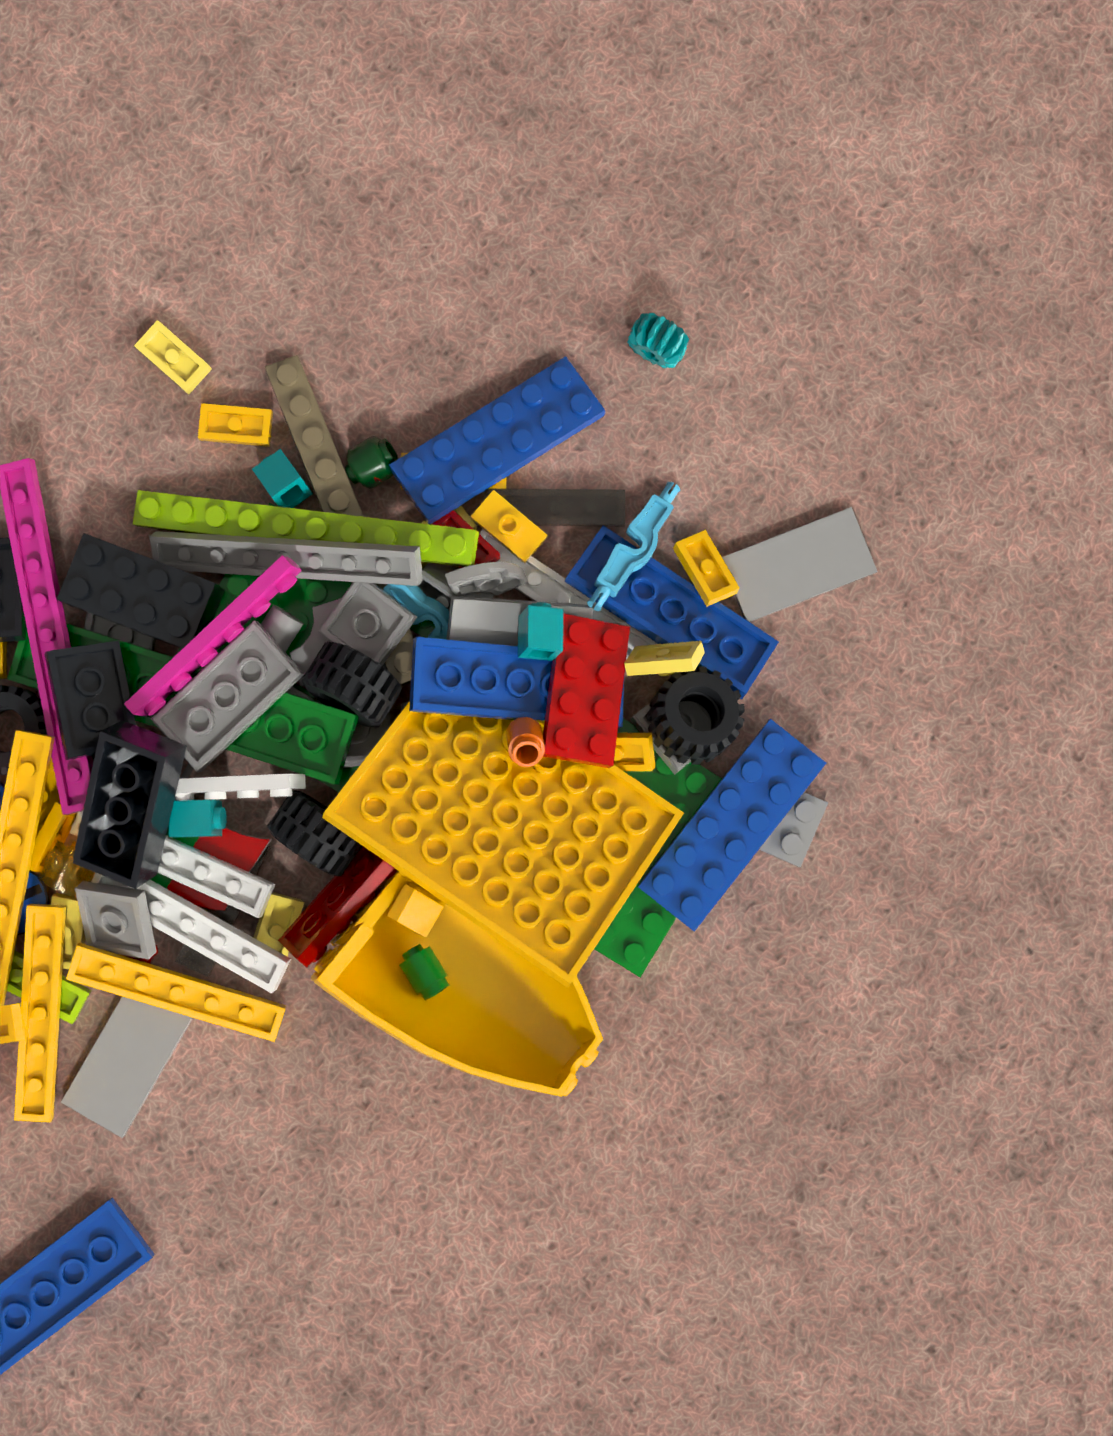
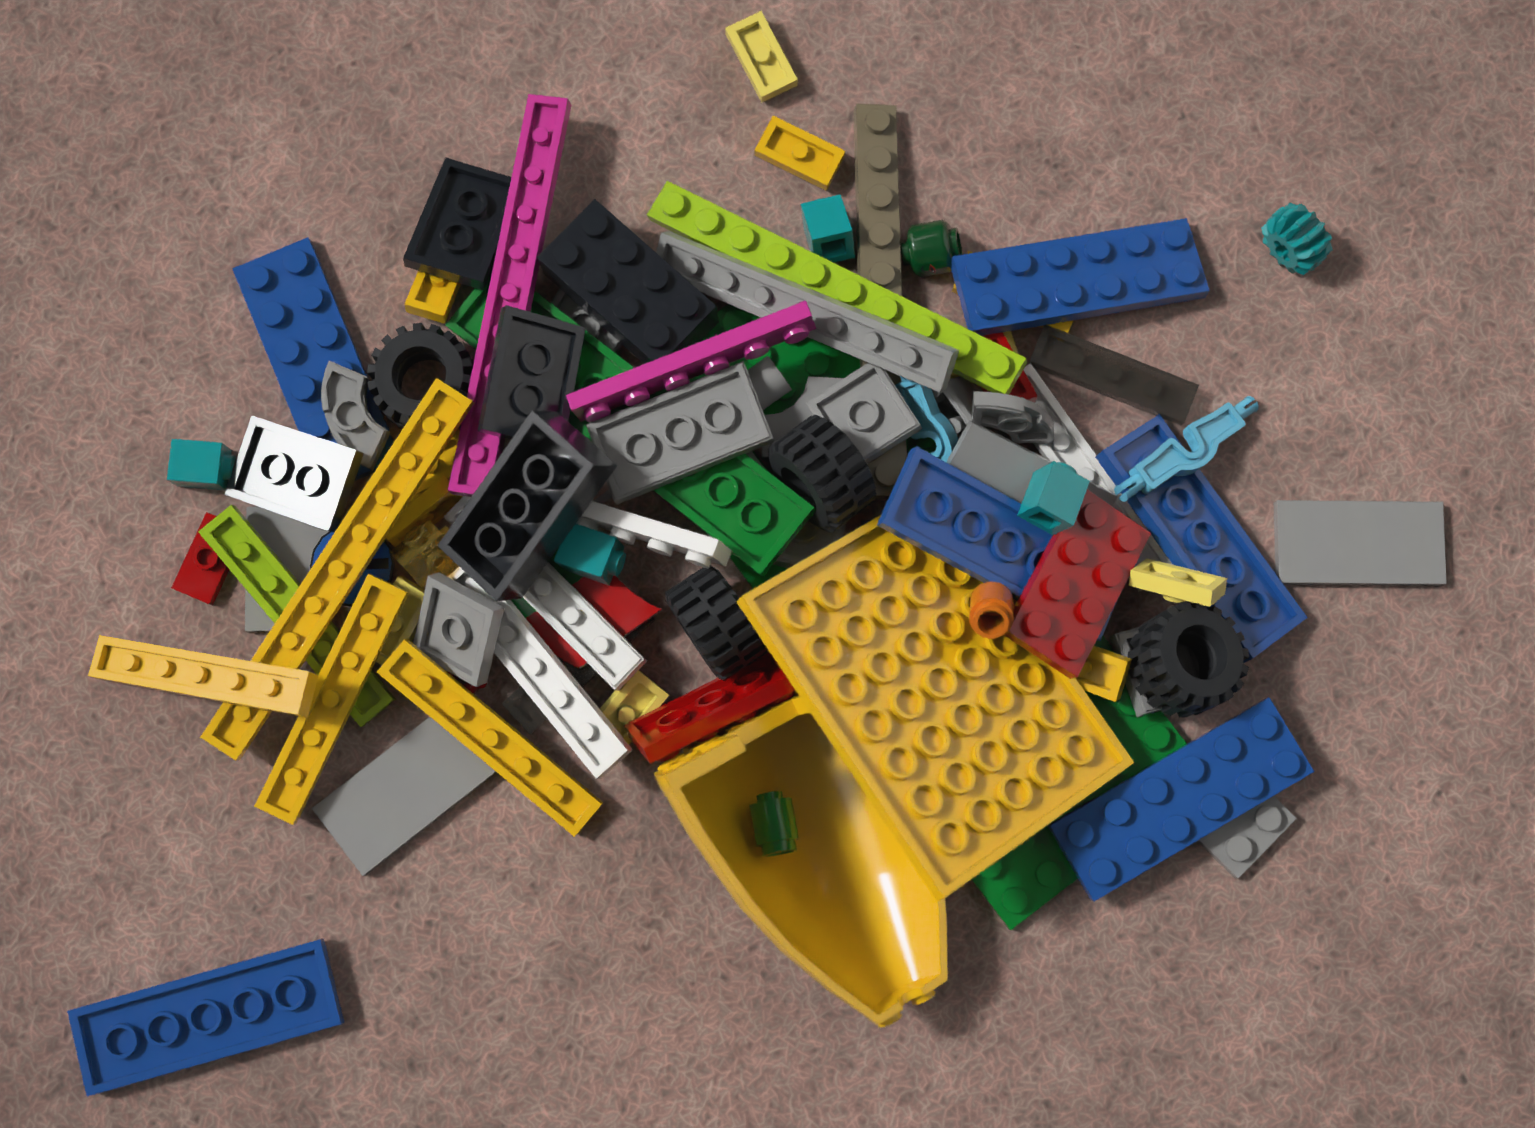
camera: 25 degrees right, 5 degrees down
yellow tile [387,884,444,938] -> none
yellow plate [470,490,548,564] -> none
yellow plate [673,530,740,607] -> none

